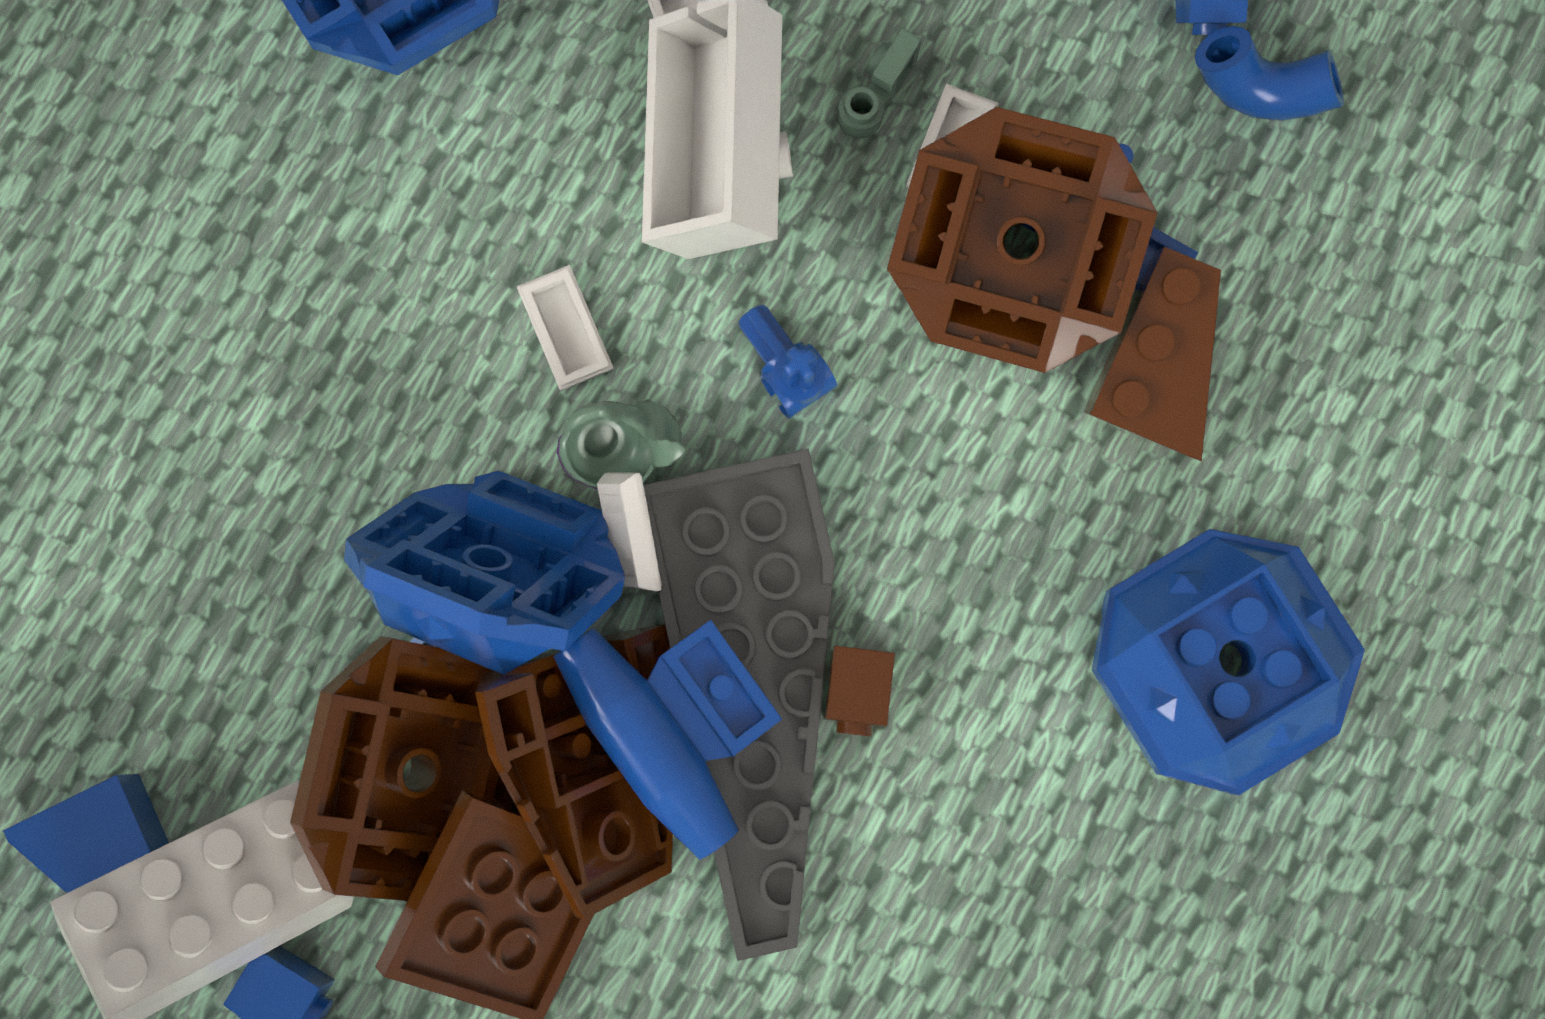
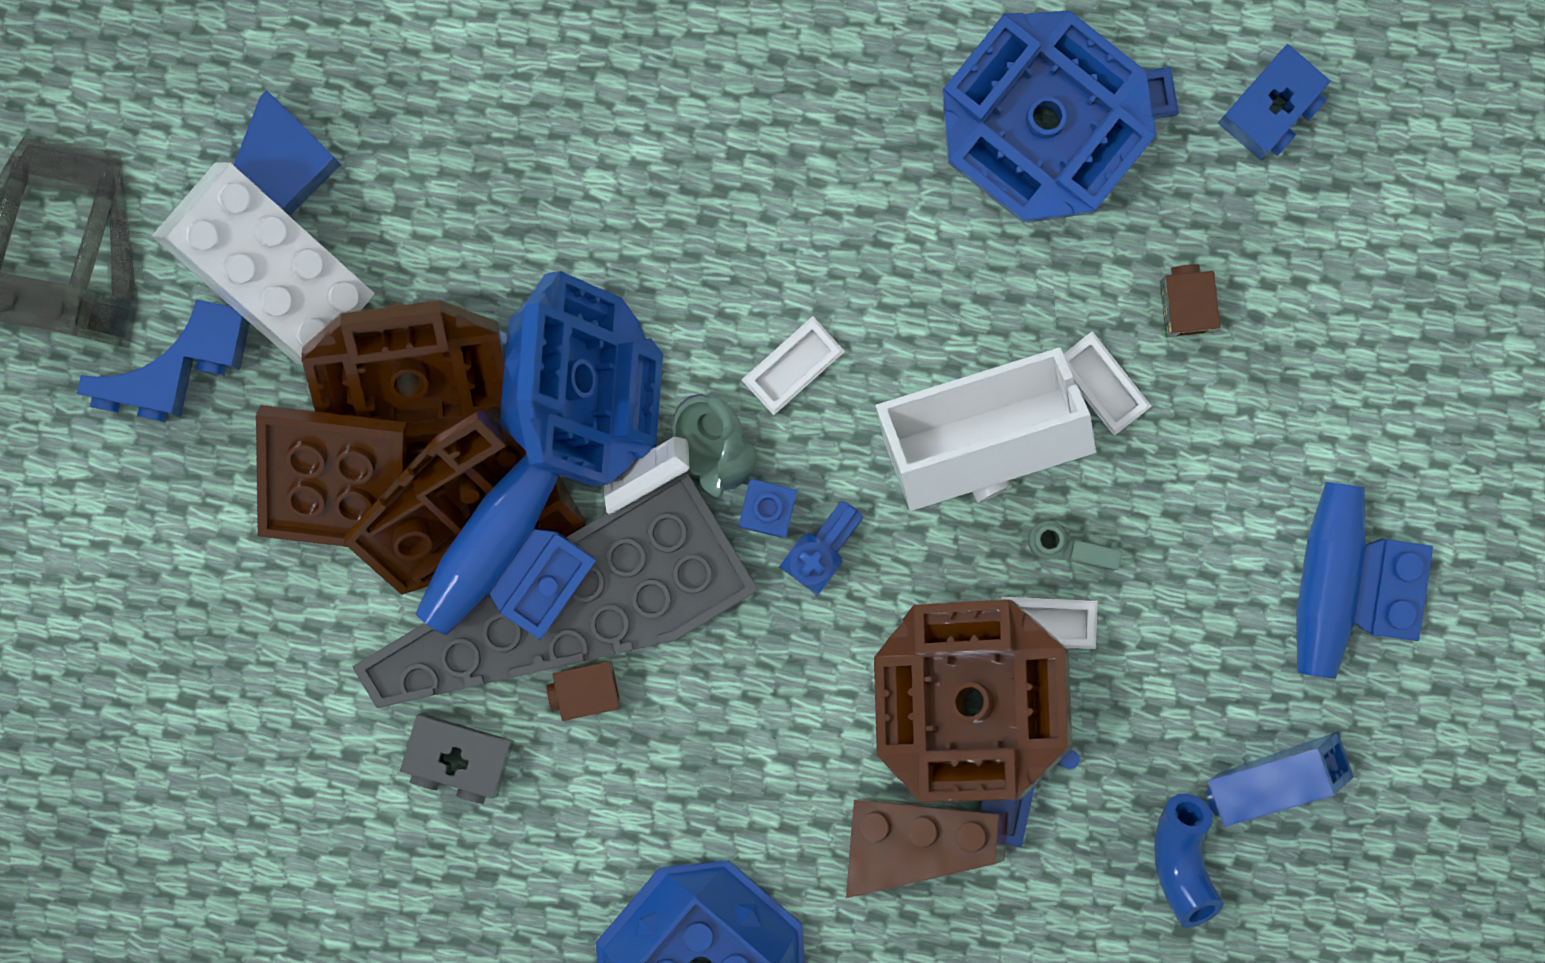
camera: 70 degrees right, 5 degrees up
none -> dark grey brick [400,714,514,804]
none -> blue brick [739,479,797,539]

